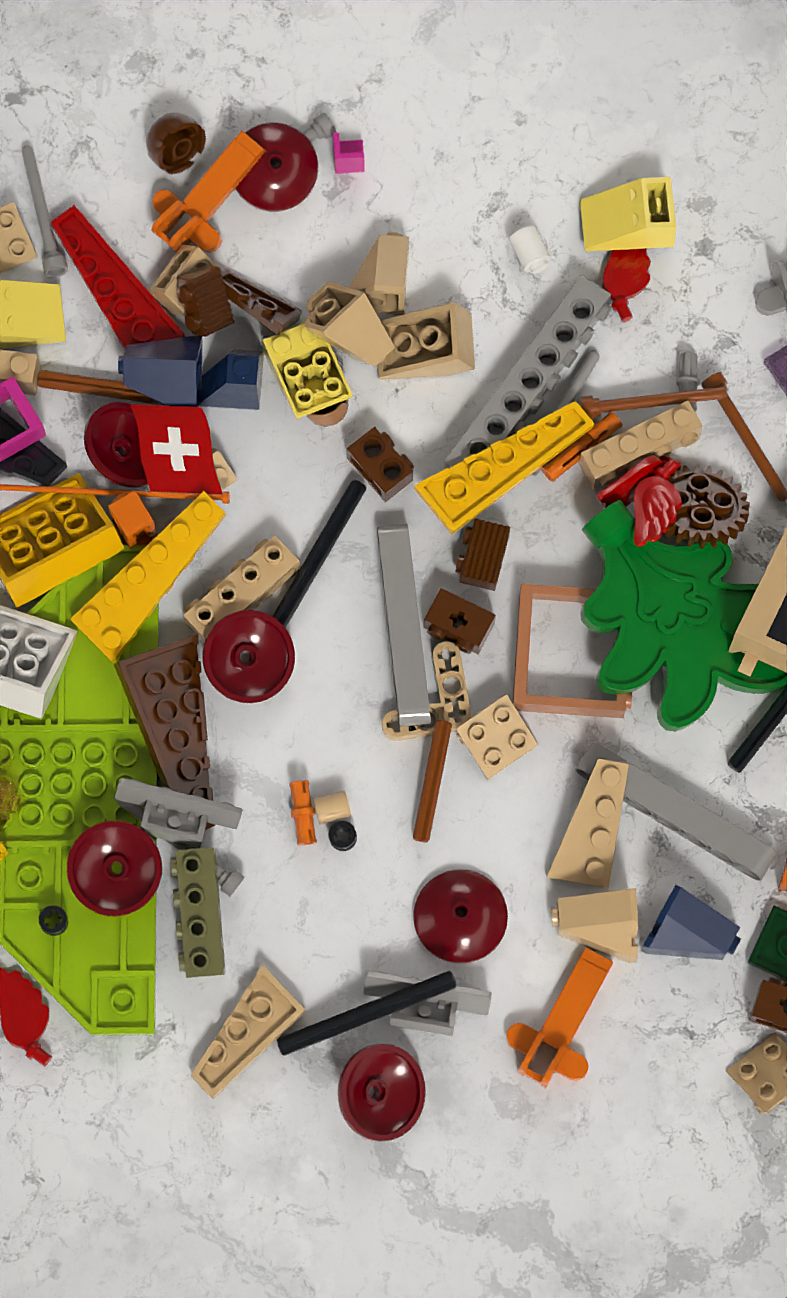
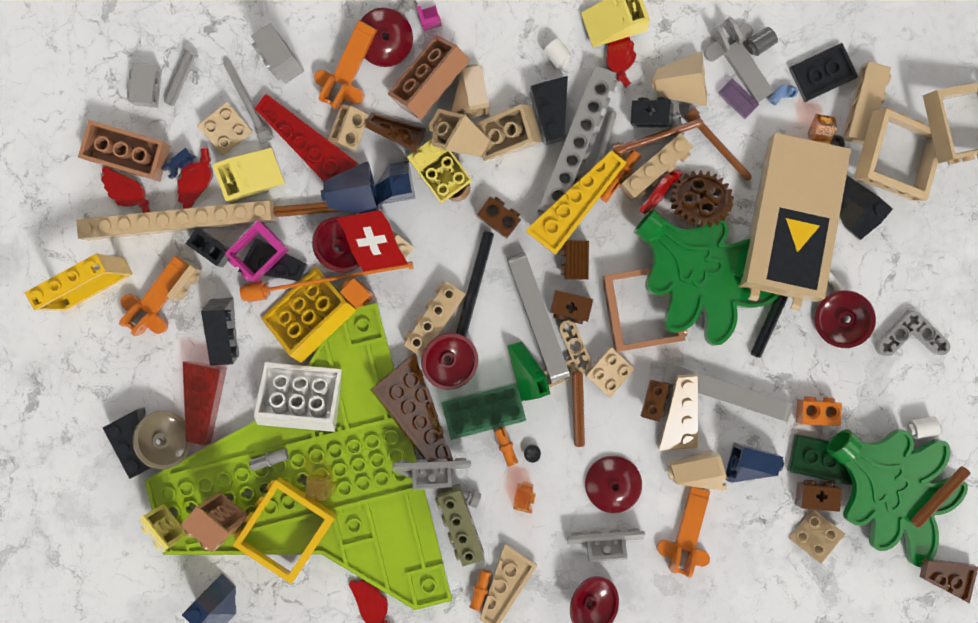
camera: 15 degrees left, 15 degrees up
black bush [39,905,68,936] -> none
dark red dish [67,821,162,916] -> none
yellow wing [70,491,226,664] -> none
reddish brown cylinder [146,113,206,174] -> none
reddish brown brick [177,265,235,337] -> none
black axle [277,971,457,1056] -> none
tan piece [313,790,351,824] -> none
red animal [633,459,682,547] -> none
none -> light grey brick [251,23,304,84]
none -> nougat brick [387,35,470,120]
none -> clear green brick [441,382,526,440]
none -> orange pin [469,569,492,611]
none -> green slope [507,341,551,401]
none -> clear orange brick [512,482,536,514]
none -> black wedge [530,76,568,146]
none -> black brick [630,97,674,128]
none -> reddish brown bracket [640,380,670,422]
none -> tan slope [652,51,707,106]

